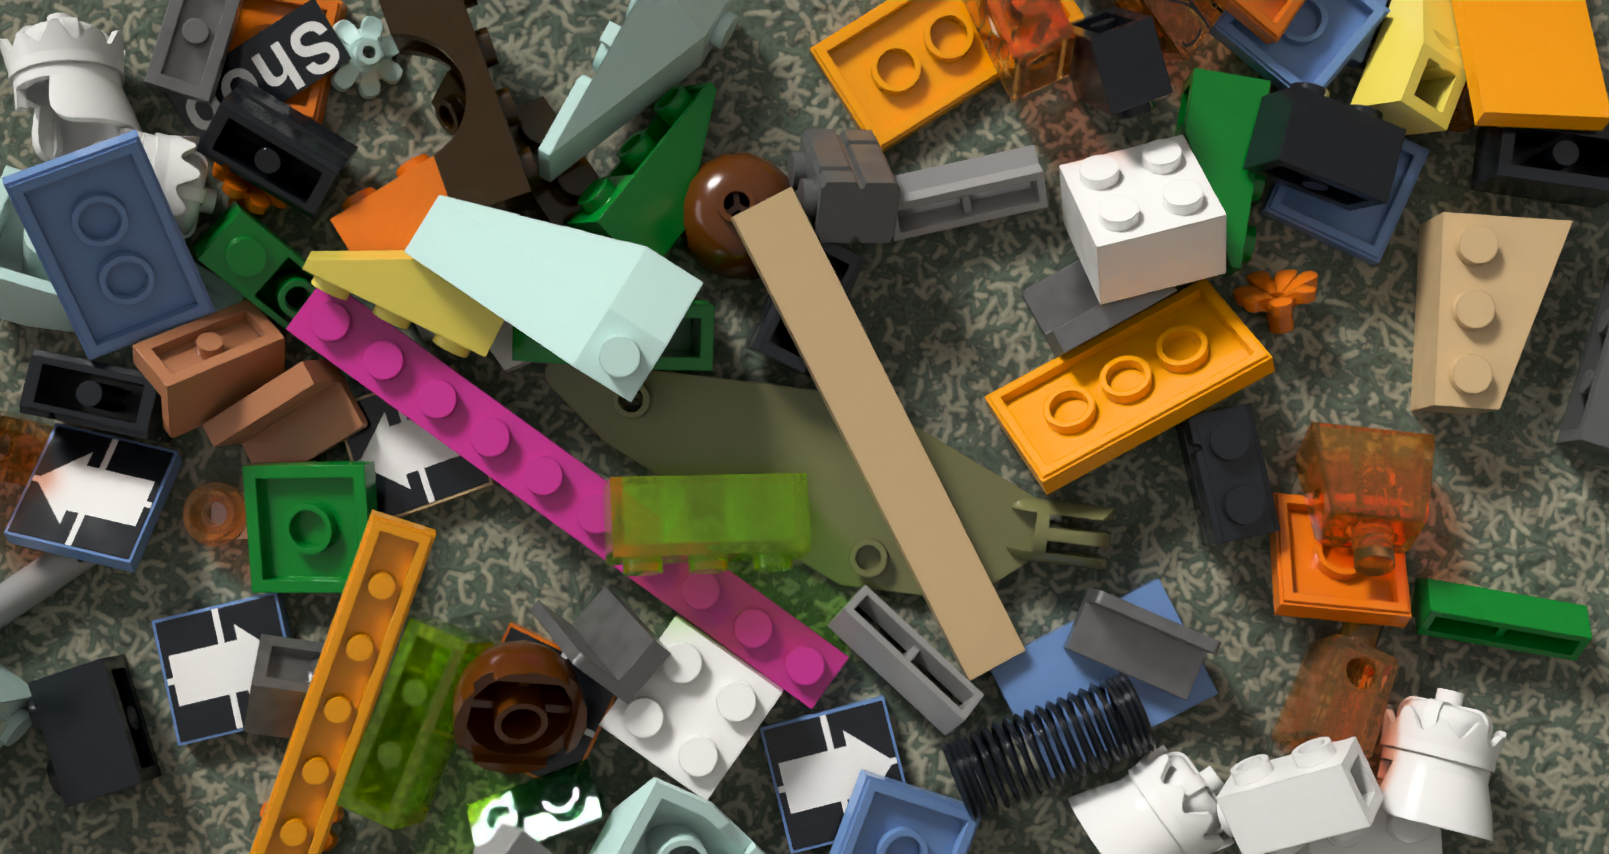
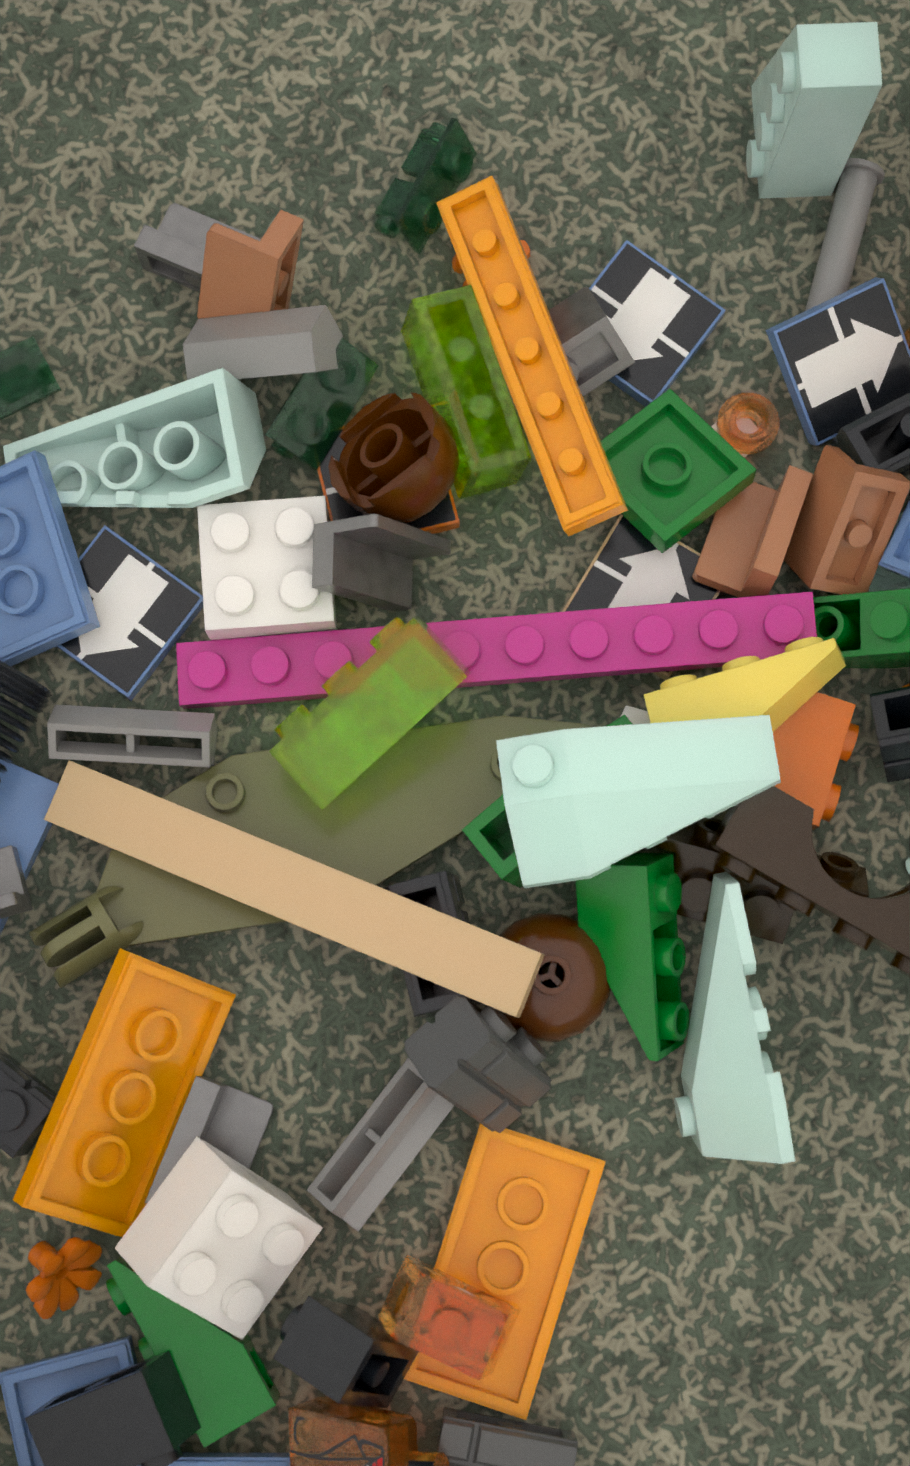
camera: 135 degrees right, 5 degrees down
black brick [28,655,162,808] -> none

